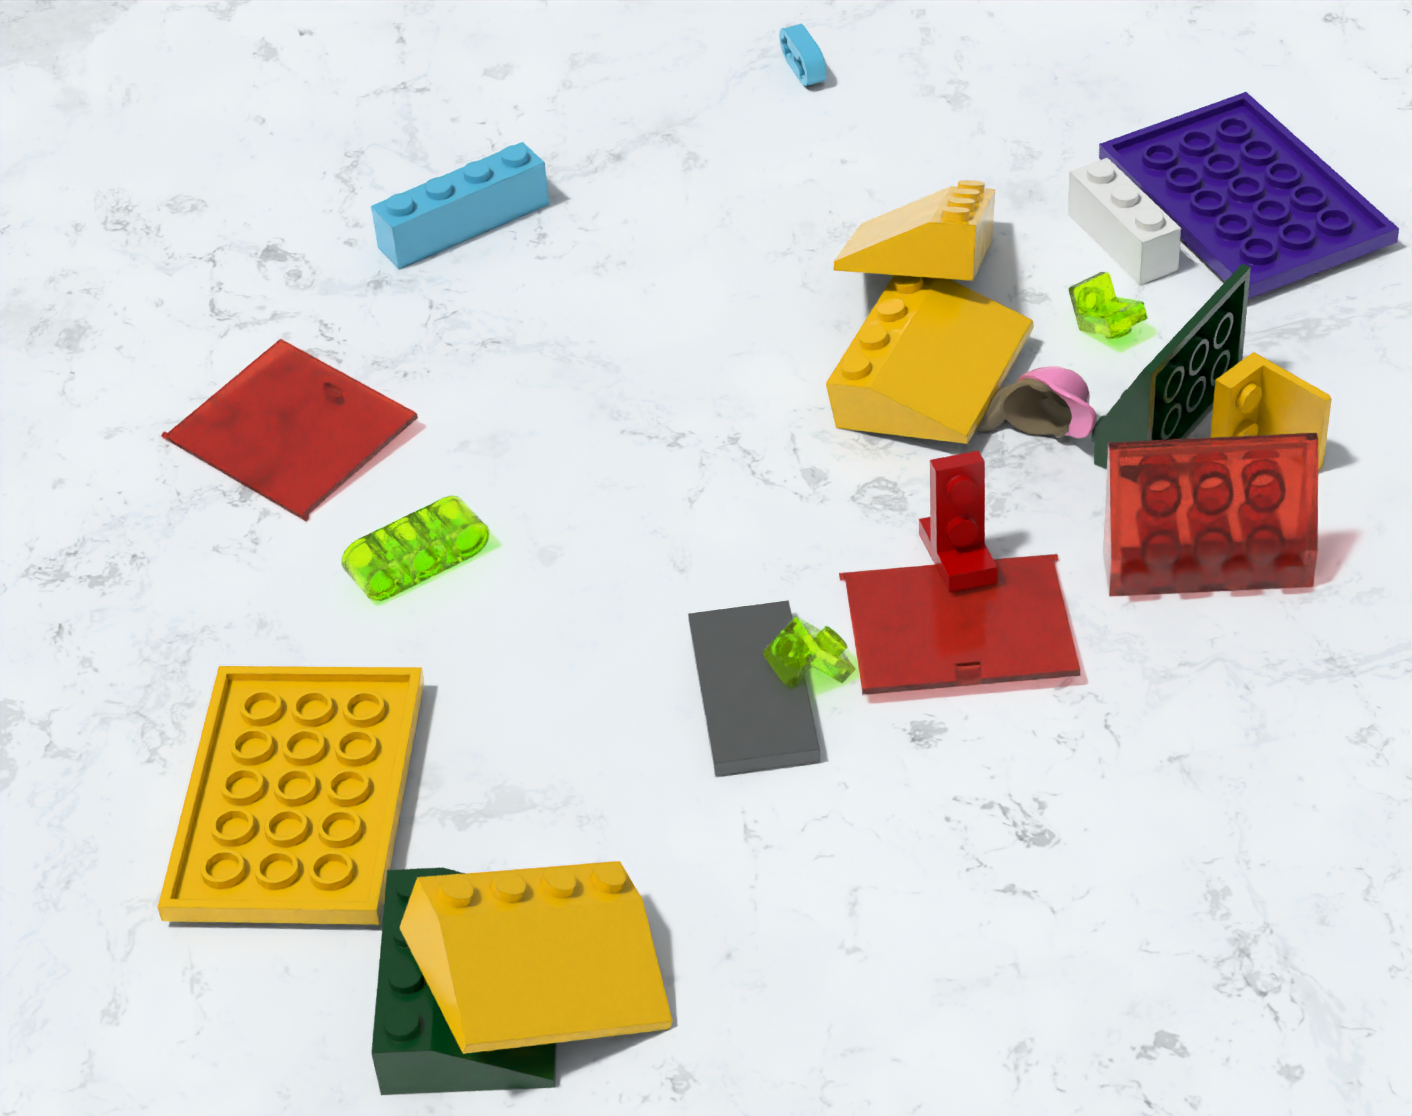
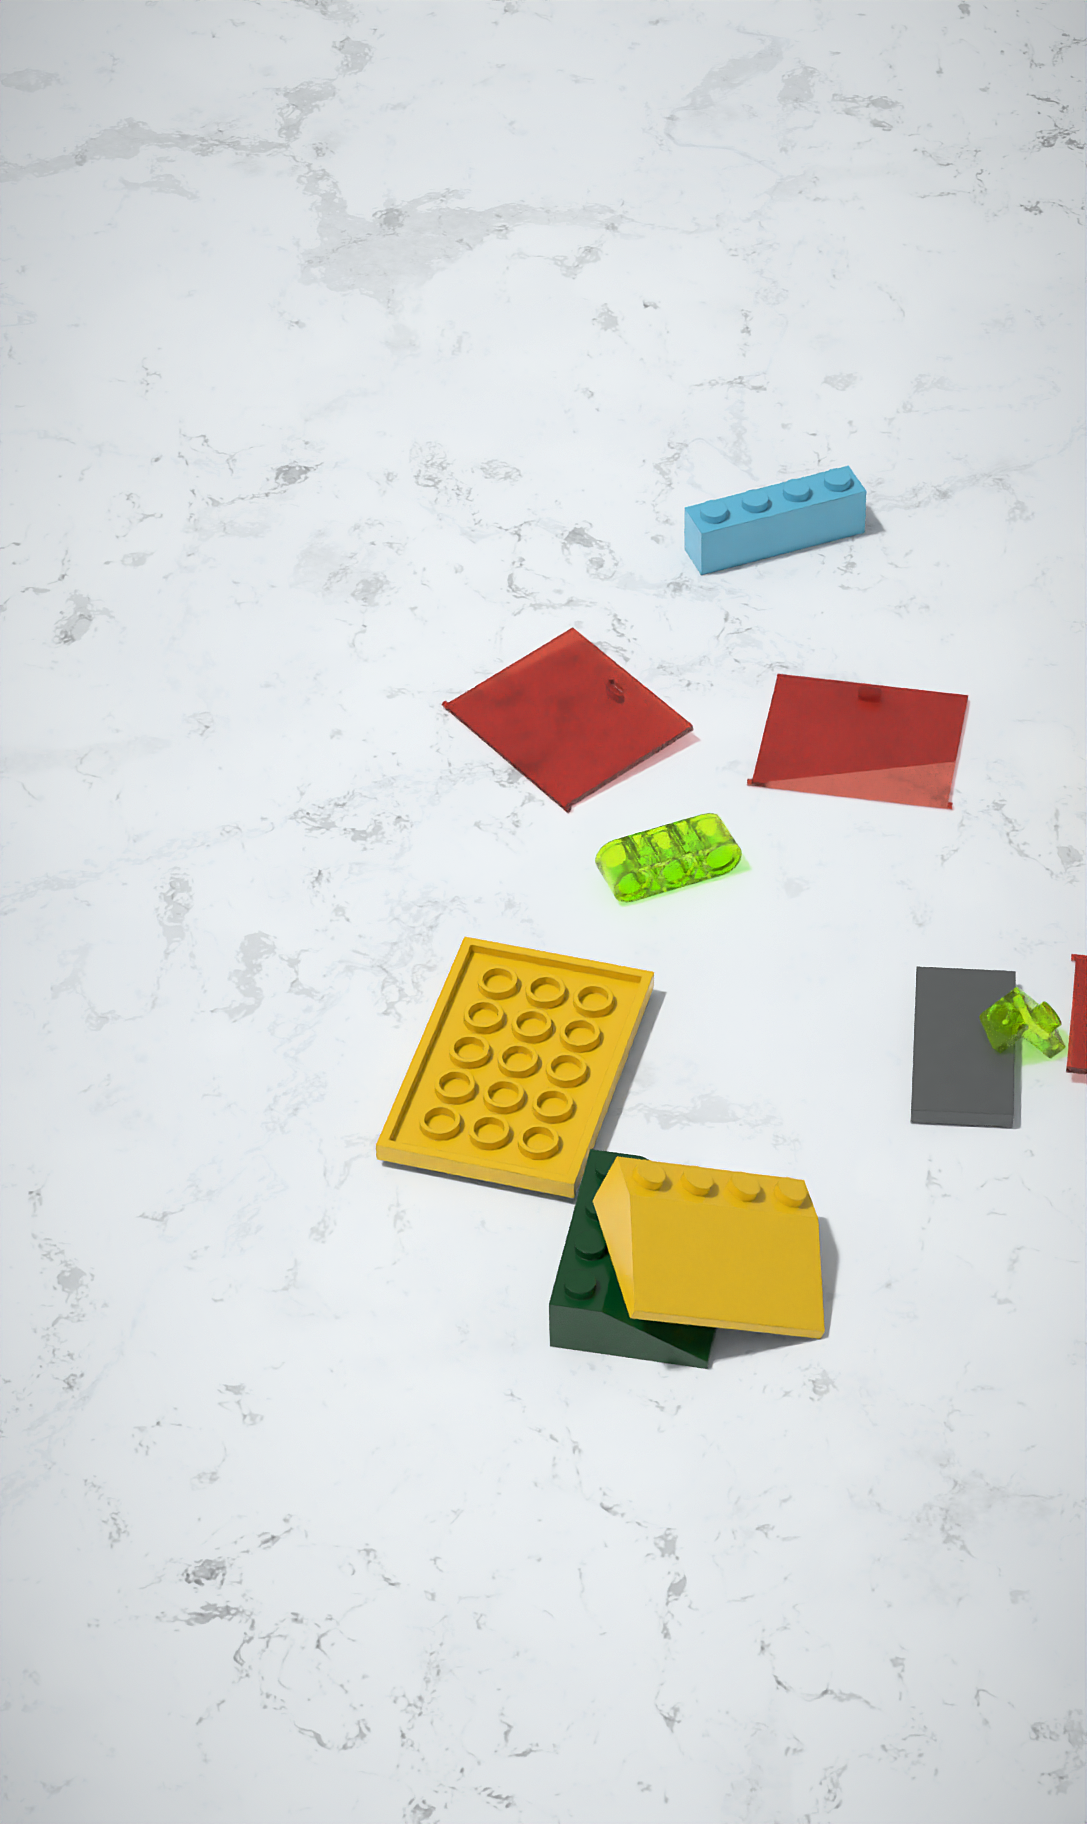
camera: 10 degrees right, 0 degrees up
none -> clear red piece [747,674,968,809]

